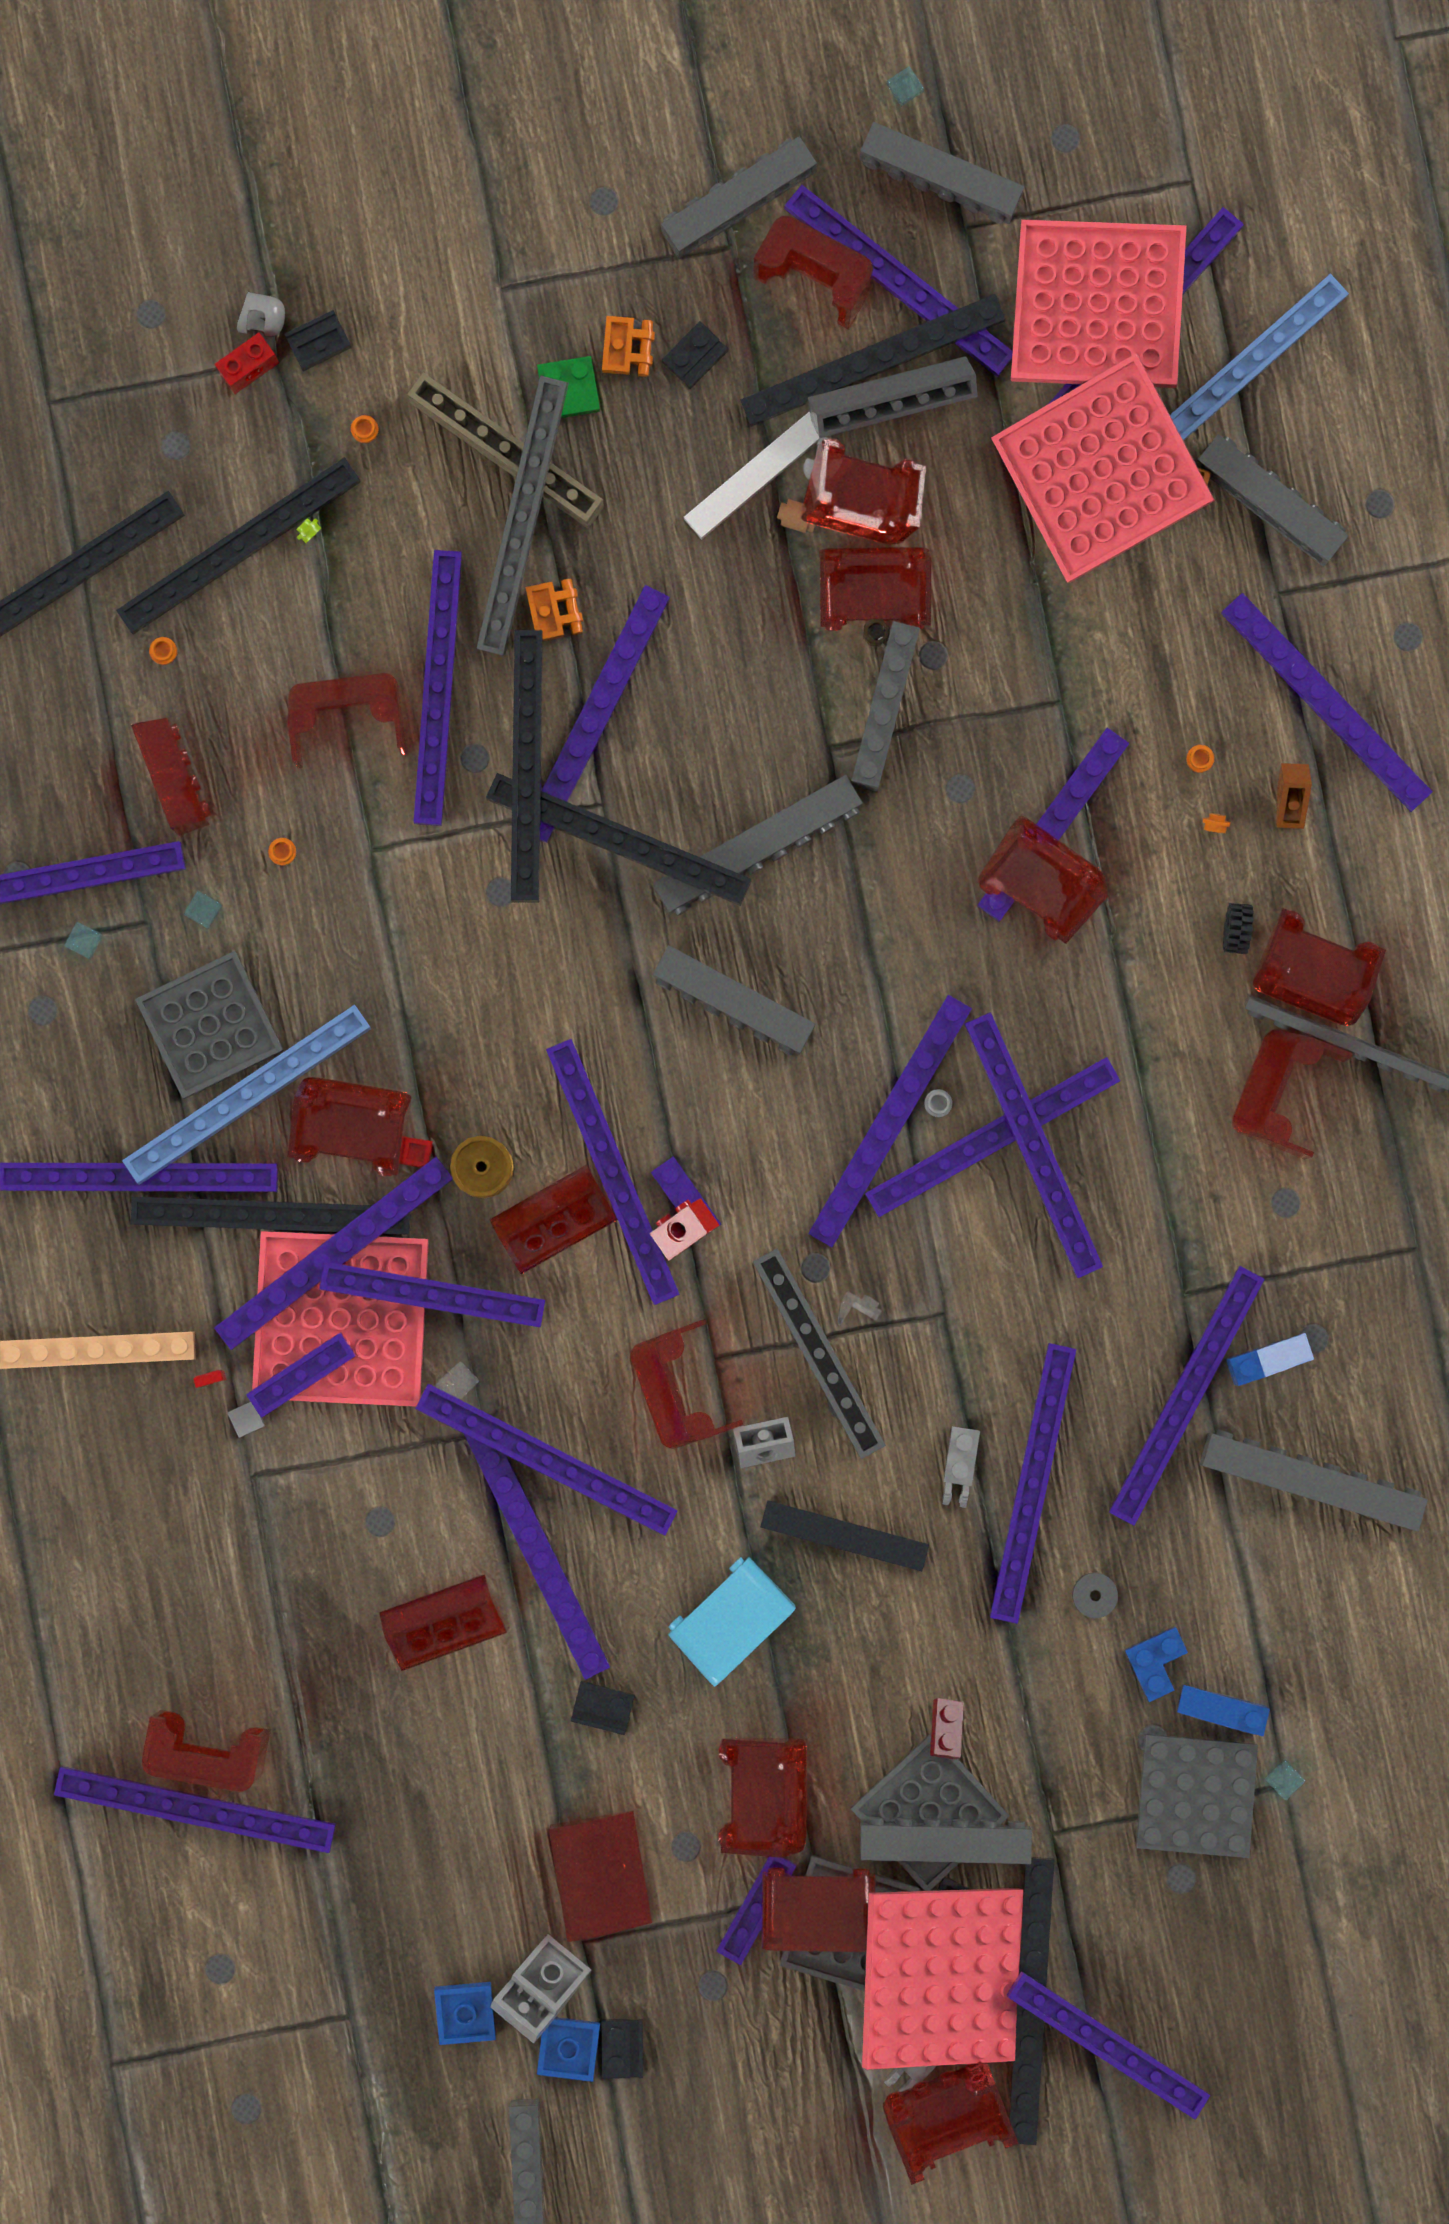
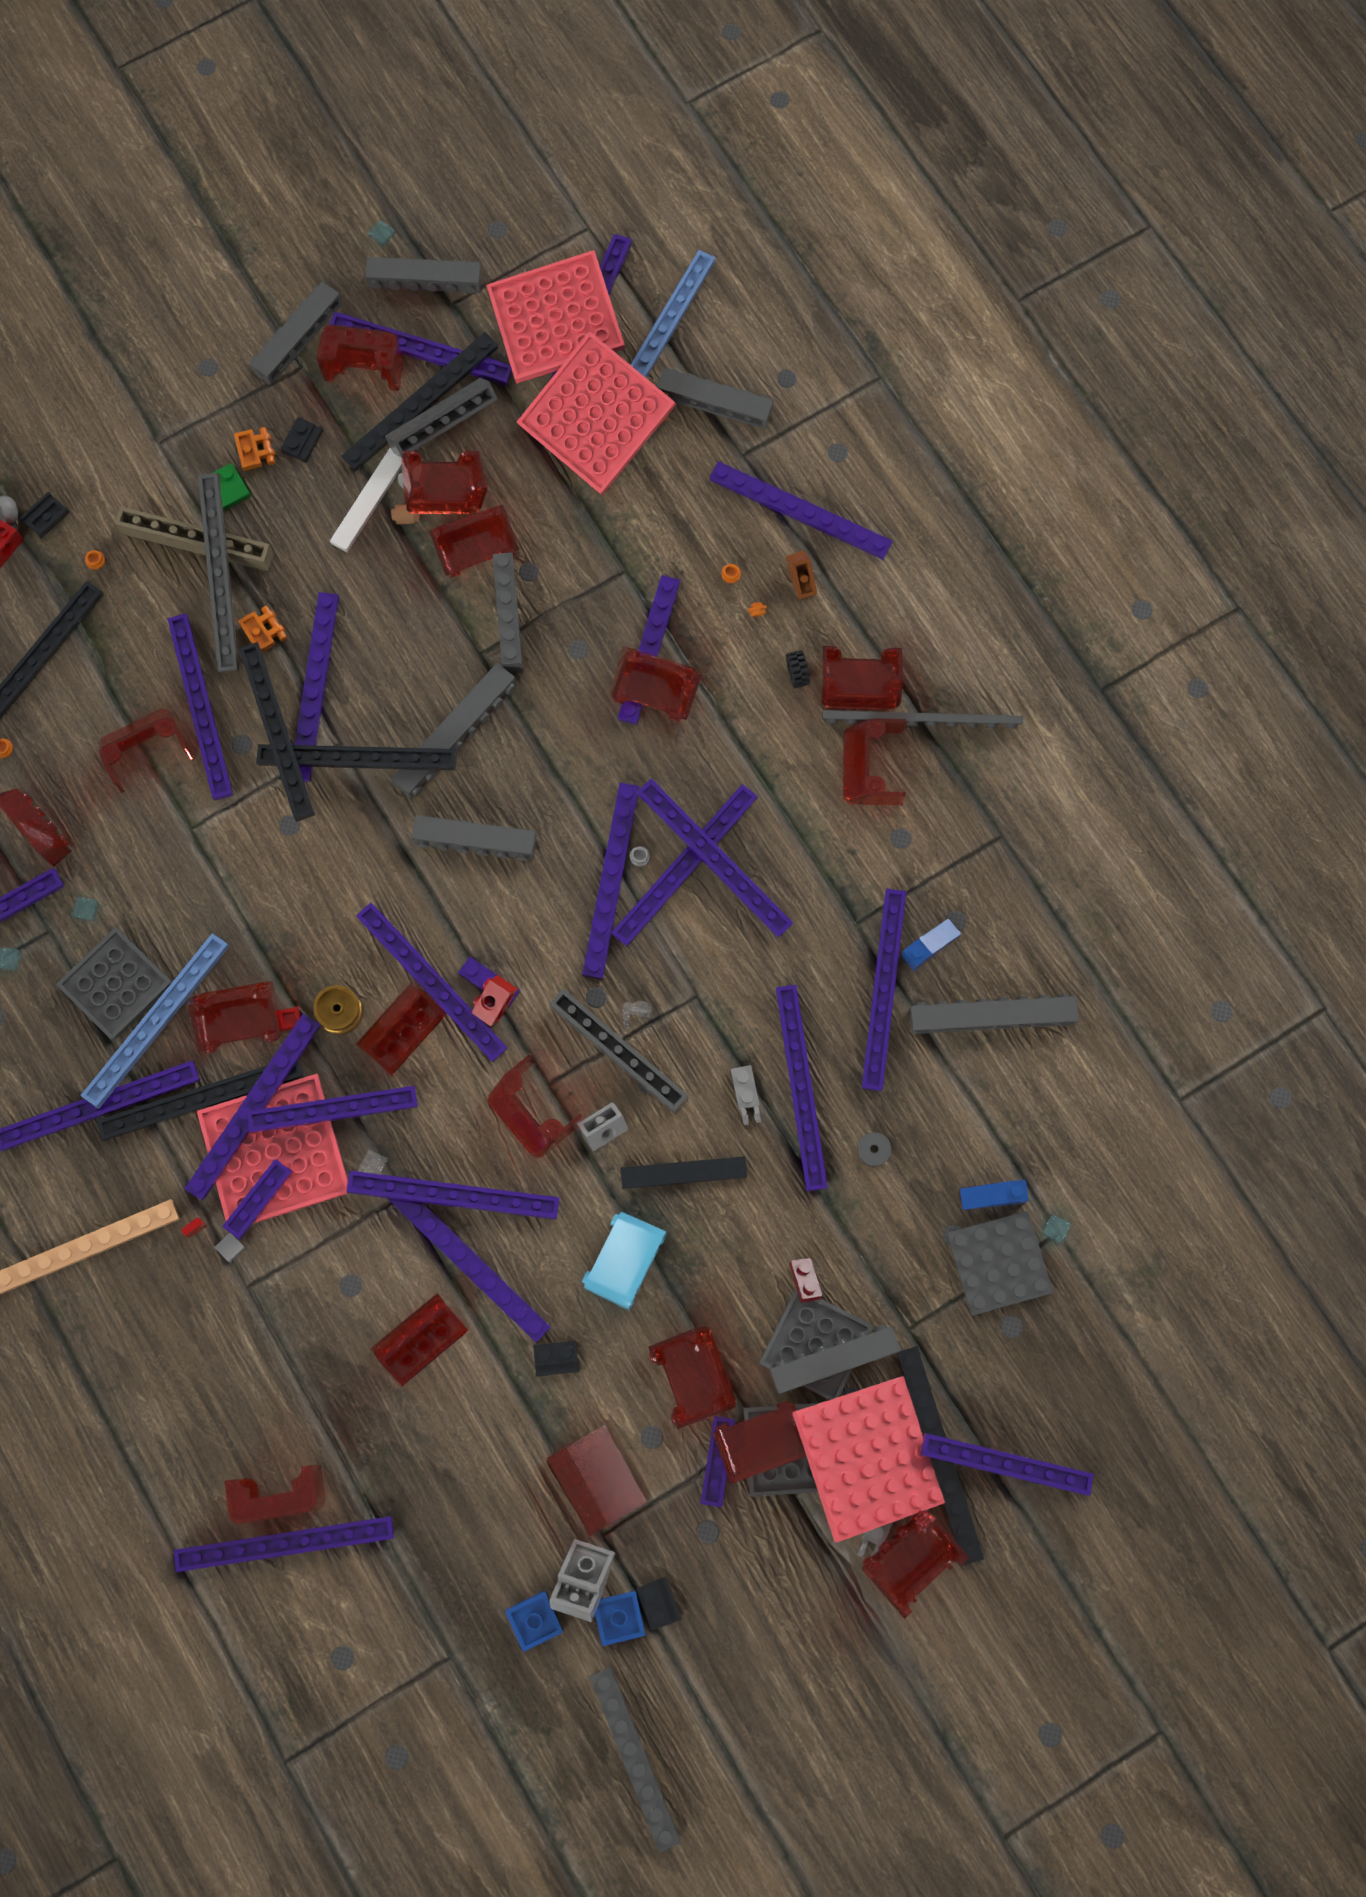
camera: 20 degrees left, 10 degrees down
orange plate [268,838,296,866] -> none
lime plate [296,518,321,543] -> none
dark brown tile [863,619,889,647] -> none
blue plate [1124,1626,1188,1702] -> none

